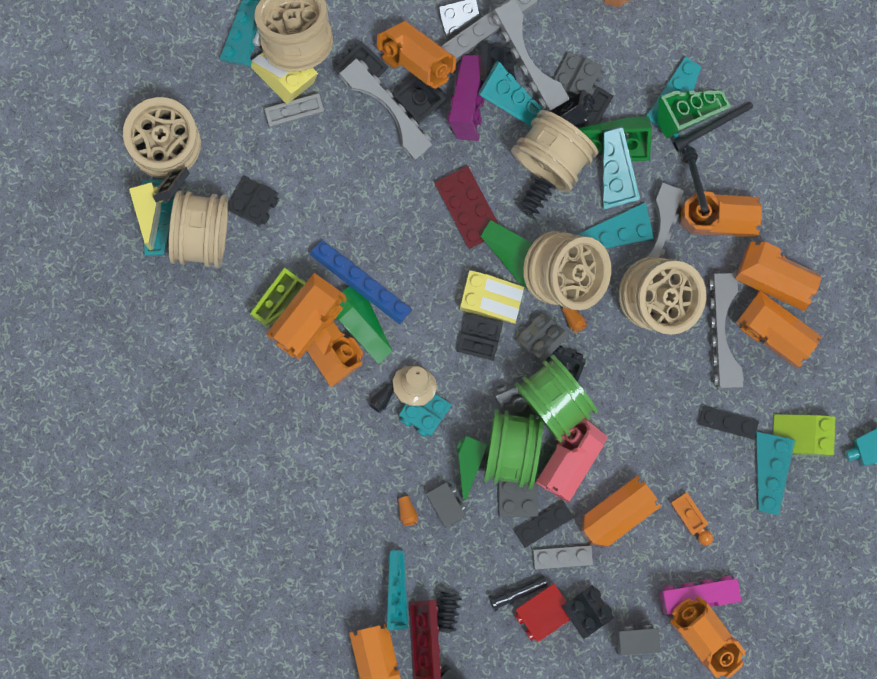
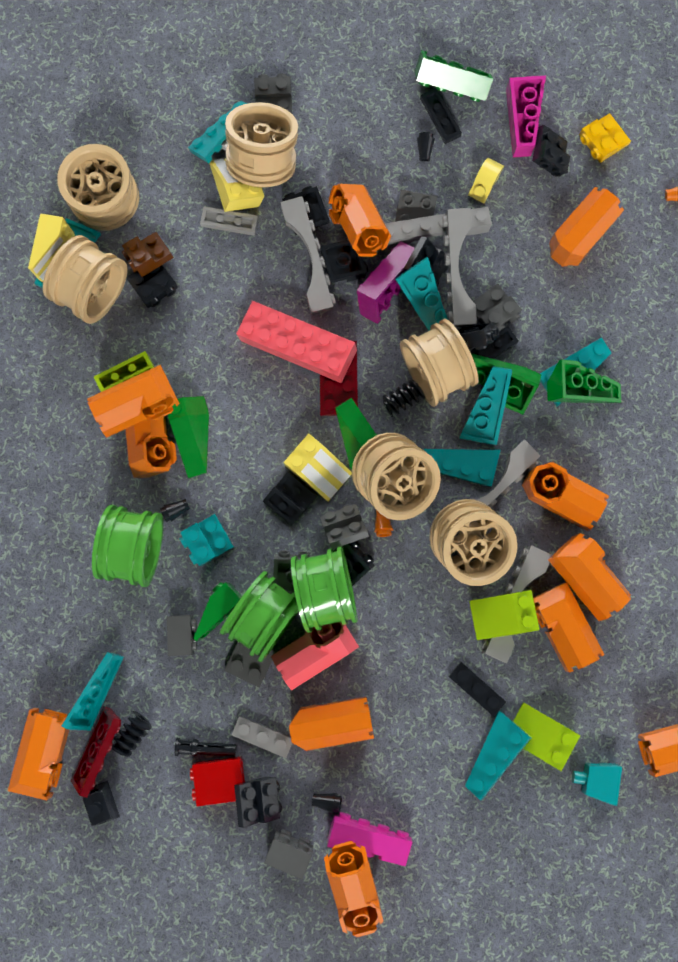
camera: 35 degrees right, 0 degrees up
black plate [152,167,190,202] -> none
blue plate [310,240,412,325] -> none
tan hat [393,365,437,406] -> none
orange cone [398,496,419,526] -> none
black plate [515,501,574,548] -> none
orange plate [670,492,713,546] -> none
black piece [672,102,753,153] -> none
black piece [682,147,708,212] -> none
none -> bright green wheel [92,504,163,587]
none -> reddish brown plate [121,232,174,277]
none -> coral brick [236,301,357,383]
none -> black cone [312,793,342,814]
none -> lime slope [469,590,540,640]

